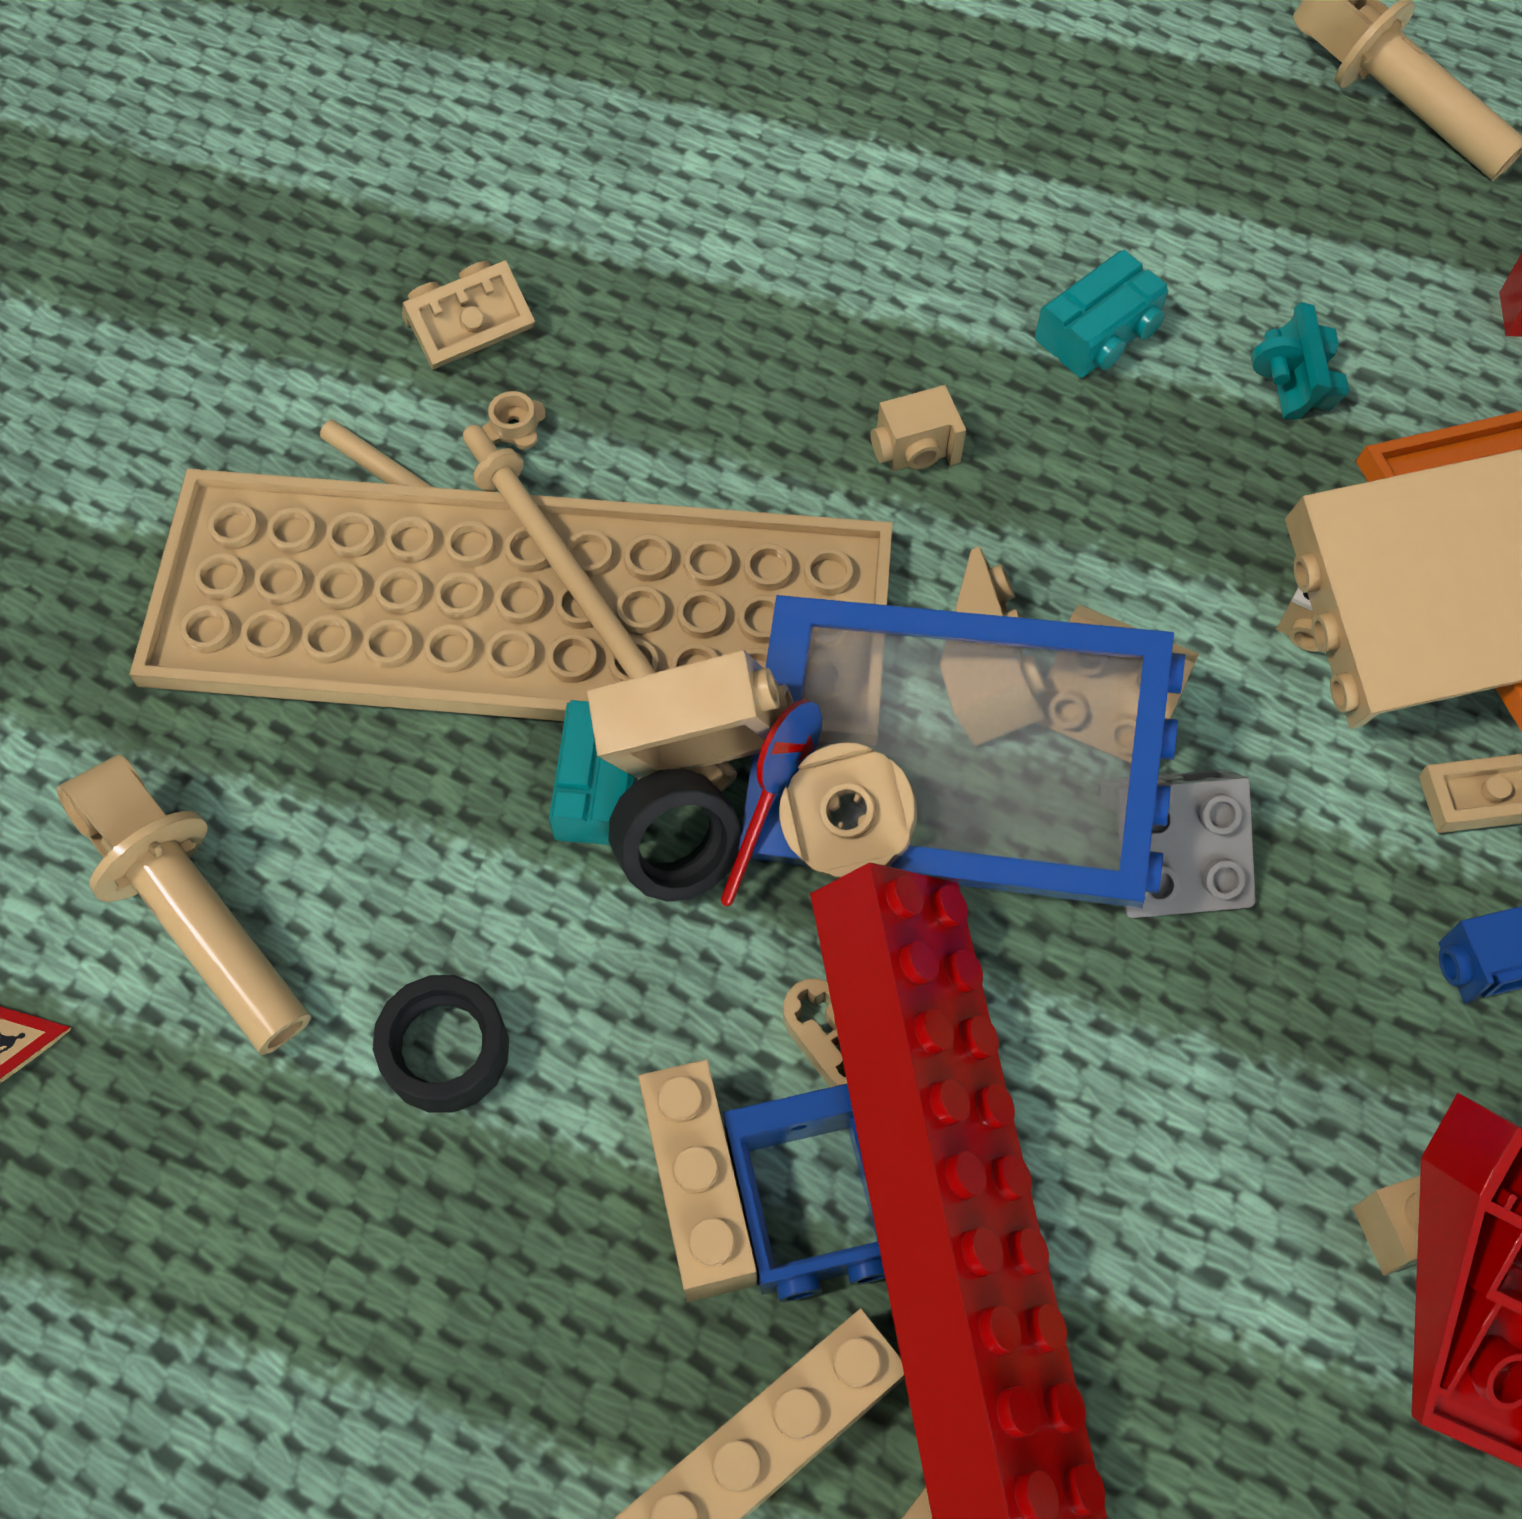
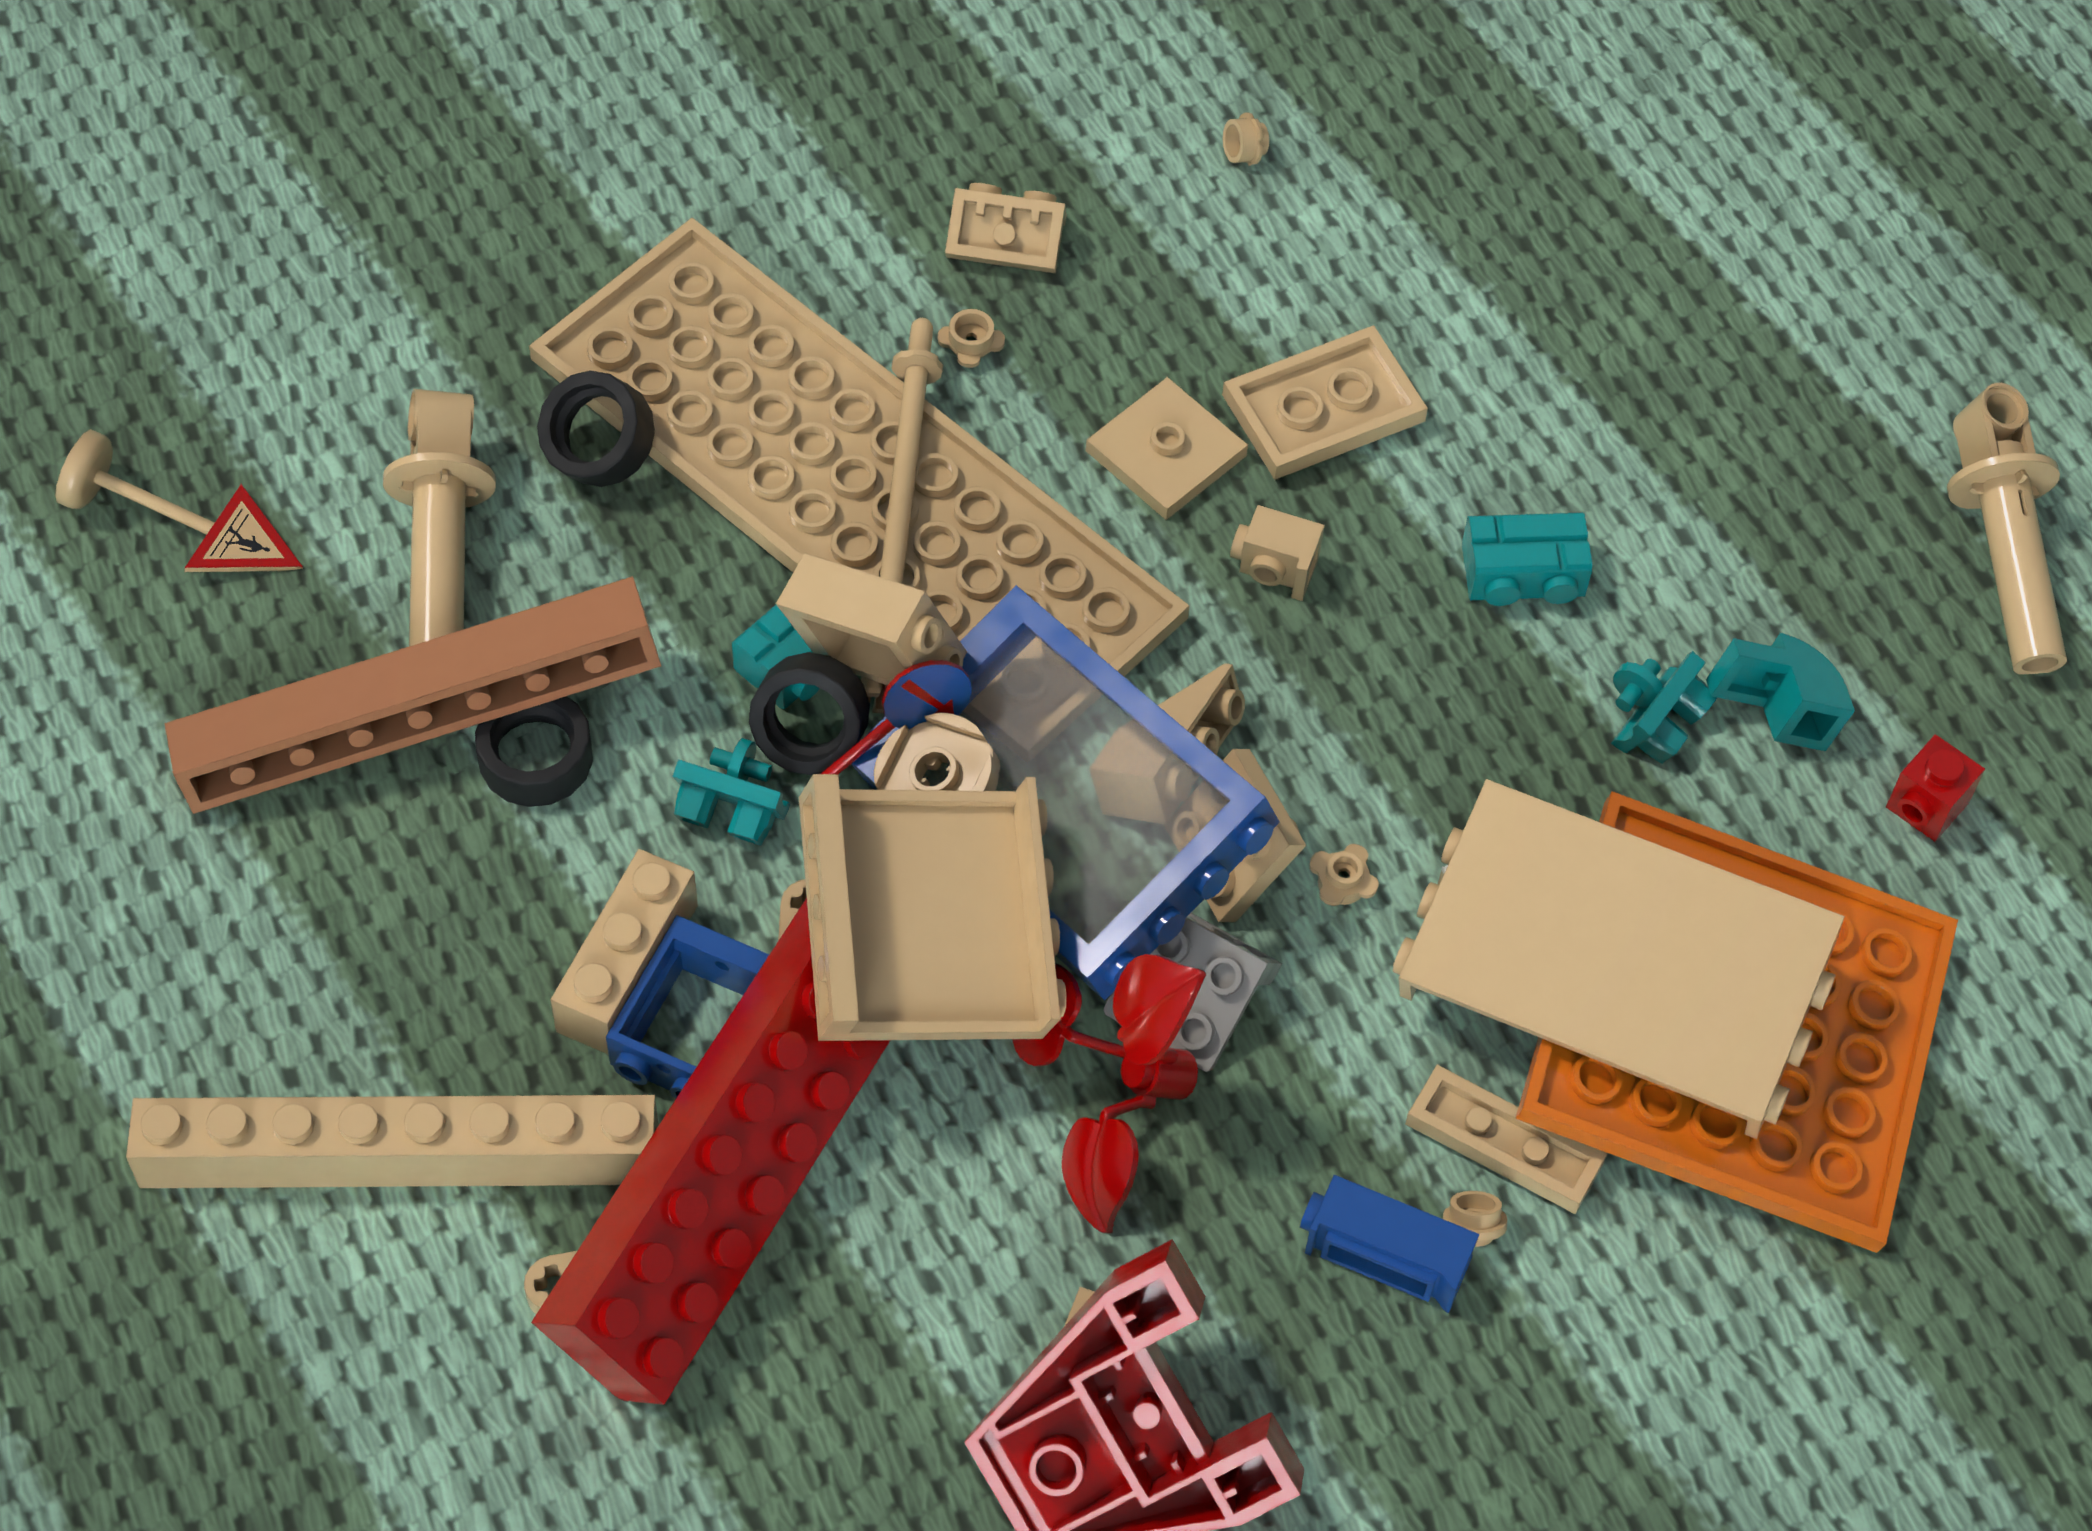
camera: 35 degrees right, 5 degrees down
tan piece [320,420,432,487] -> none
none -> nougat brick [164,576,661,814]
none -> black tyre [537,370,655,487]
none -> teal hips [672,738,790,846]
none -> tan panel [799,774,1066,1041]
none -> red plant [1012,954,1206,1233]
none -> tan plate [1086,377,1248,520]
none -> tan plate [1222,325,1428,480]
none -> tan plate [1223,112,1269,166]
none -> tan plate [1309,844,1379,906]
none -> teal brick [1706,633,1855,751]

